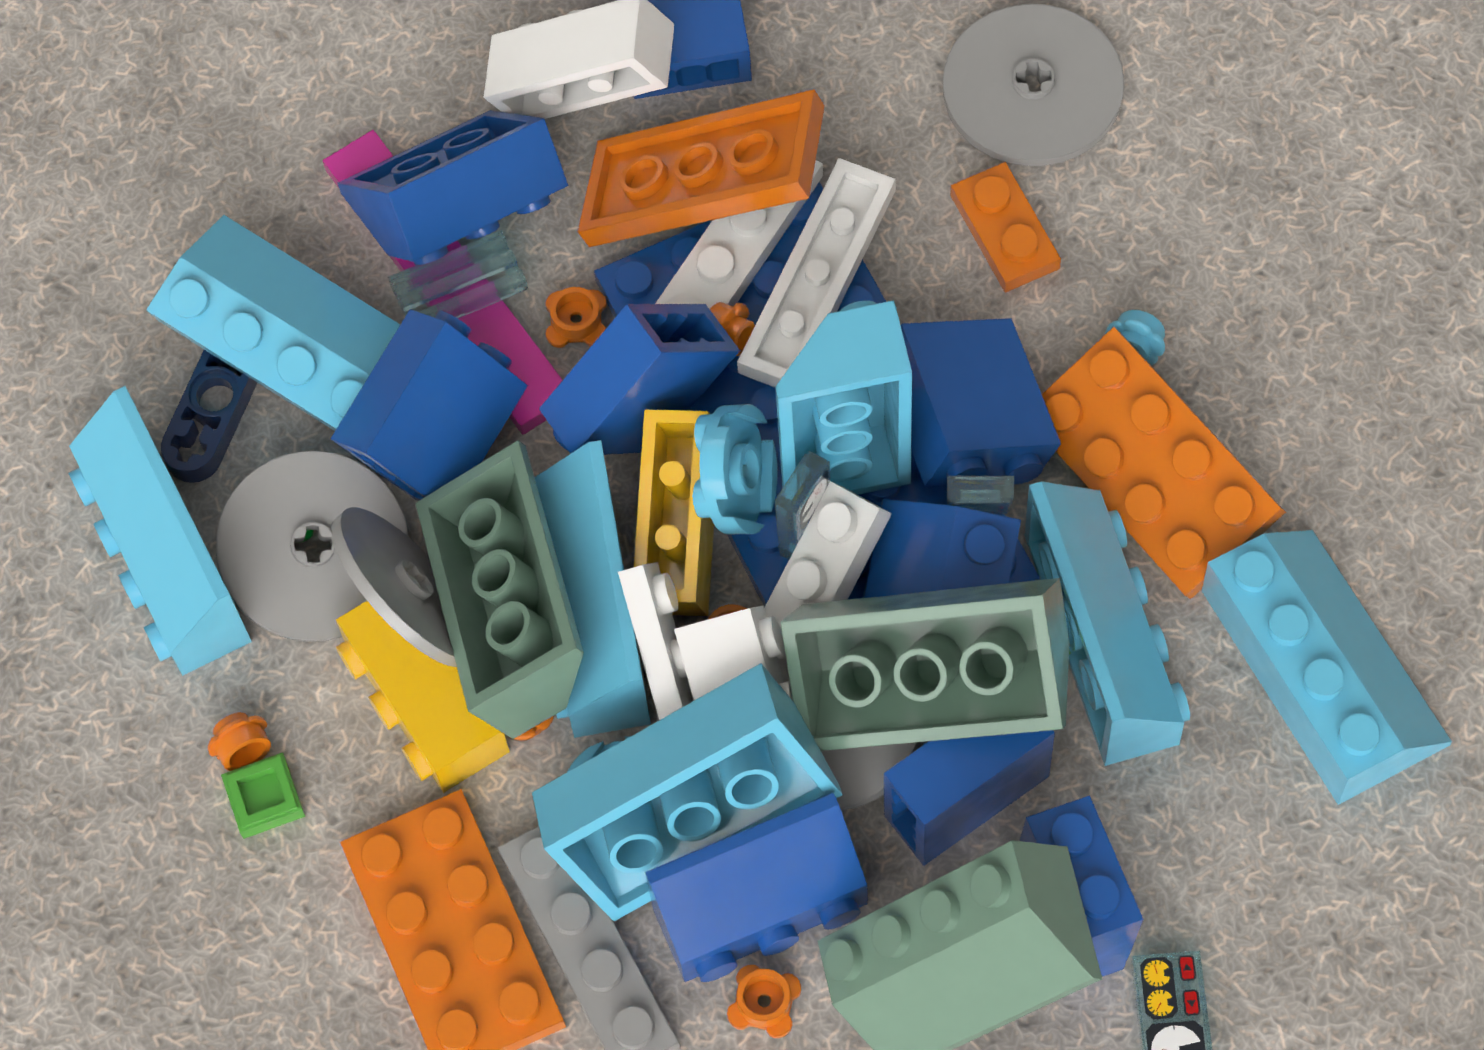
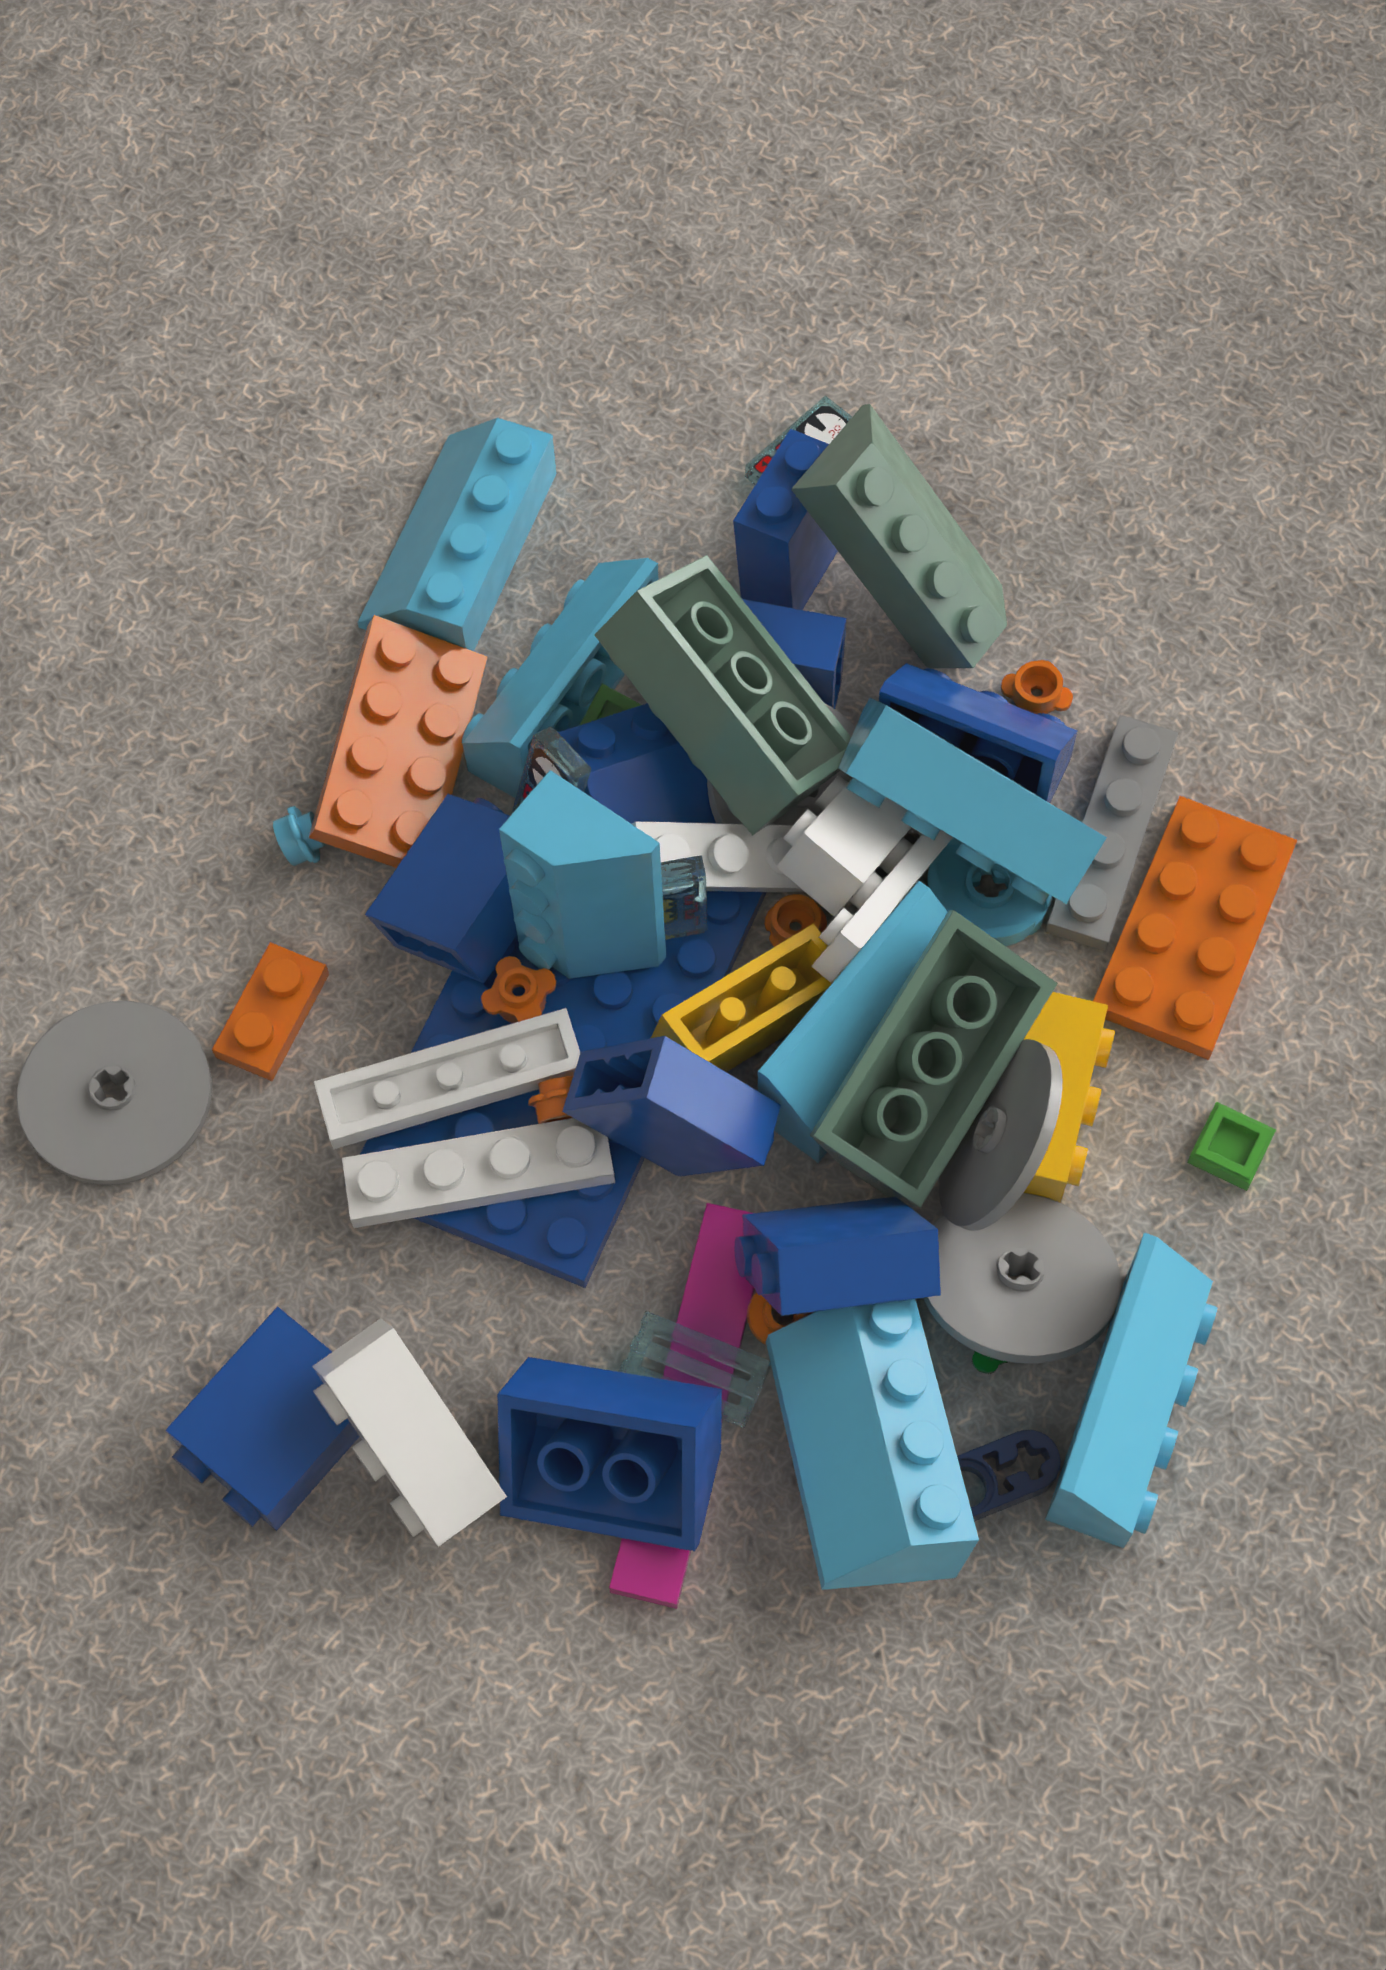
camera: 135 degrees left, 0 degrees up
orange plate [208,712,271,771] -> none
orange plate [545,287,607,348] -> none
orange plate [578,89,825,247] -> none
medium azure plate [692,404,777,535] -> none

